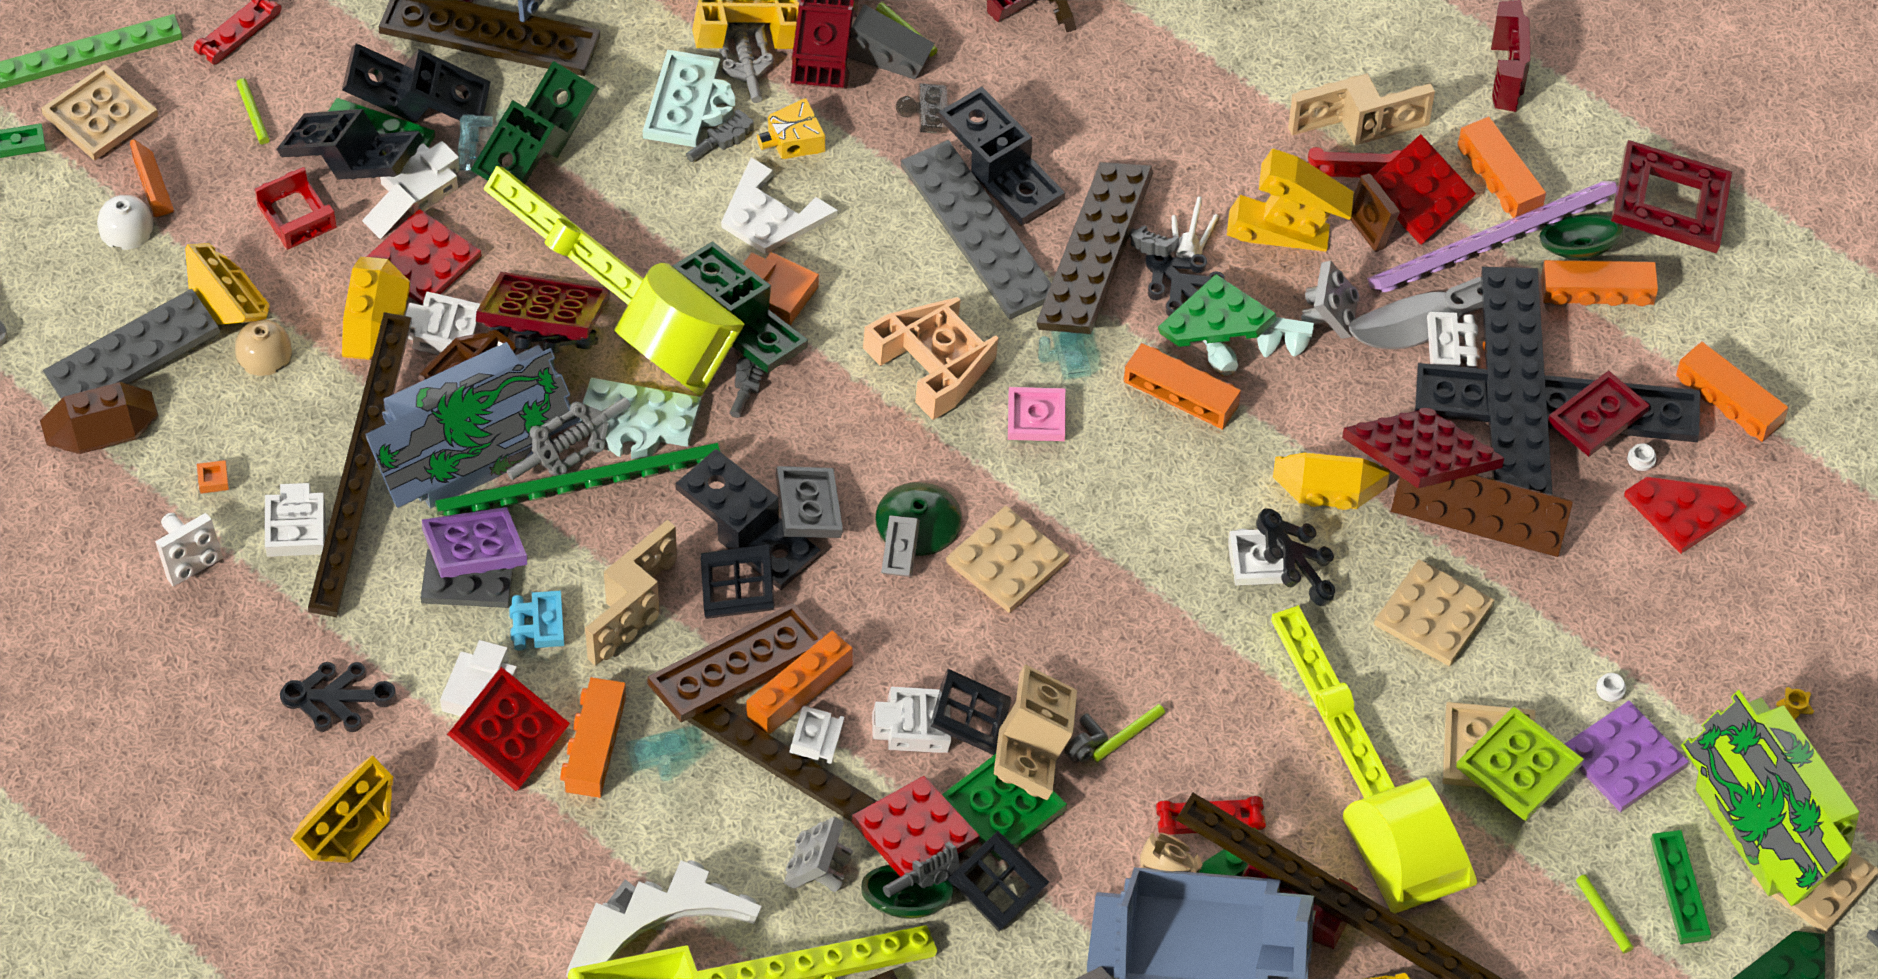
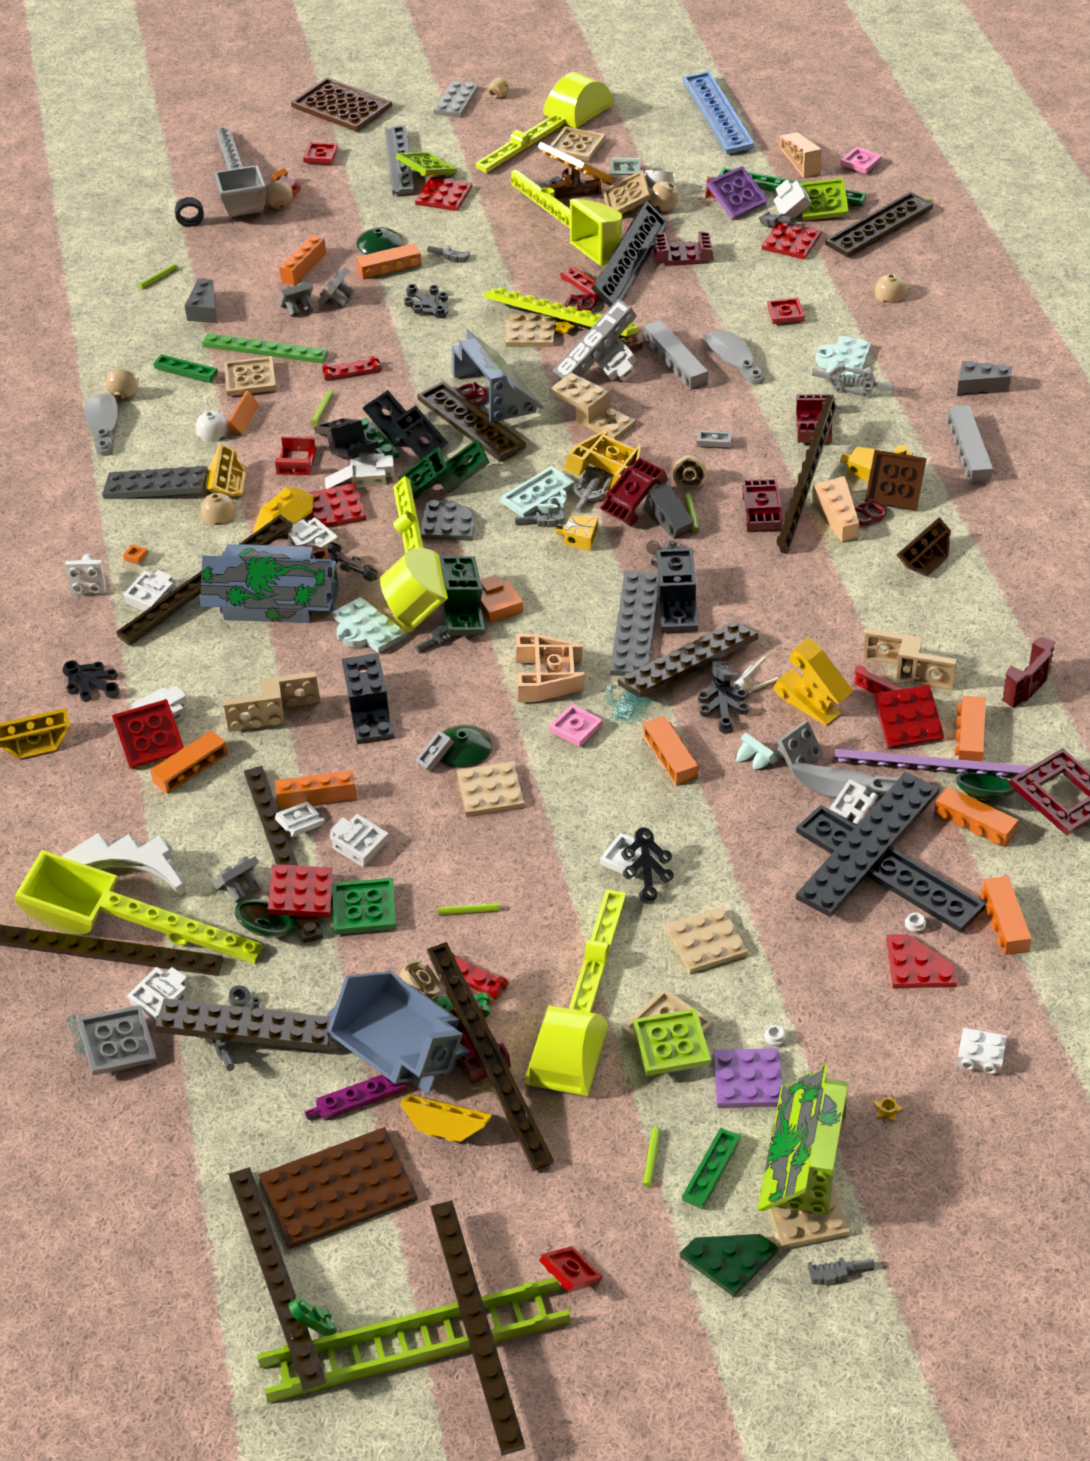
camera: 40 degrees right, 10 degrees down
reddish brown wedge [40,382,159,454] -> none
dark grey plate [420,549,514,608] -> none
medium lavender plate [422,507,527,578] -> none
green plate [435,443,720,516] -> none
clear light blue plate [458,115,493,170] -> none
dark red plate [475,272,610,340] -> none
light grey bar [506,397,631,480] -> none
medium azure plate [509,591,564,651] -> none
clear light blue plate [626,728,691,781] -> none
reddish brown plate [647,603,824,723] -> none
black piece [700,544,775,619] -> none
white wing [721,157,838,254] -> none
dark grey plate [775,466,843,538] -> none
dark grey piece [883,842,960,897] -> none
black piece [930,669,1011,755] -> none
black piece [948,831,1049,932] -> none
tan bracket [994,664,1077,800] -> none
dark grey plate [1065,713,1108,763] -> none
plate [1158,274,1277,347] -> none
light aqua piece [1203,340,1238,376] -> none
yellow wedge [1273,453,1390,510] -> none
dark red plate [1342,408,1504,489] -> none
reddish brown plate [1350,174,1400,252] -> none
reddish brown plate [1390,474,1574,557] -> none
dark red plate [1548,370,1650,457] -> none
none -> dark grey plate [420,500,475,541]
none -> white plate [957,1028,1007,1075]

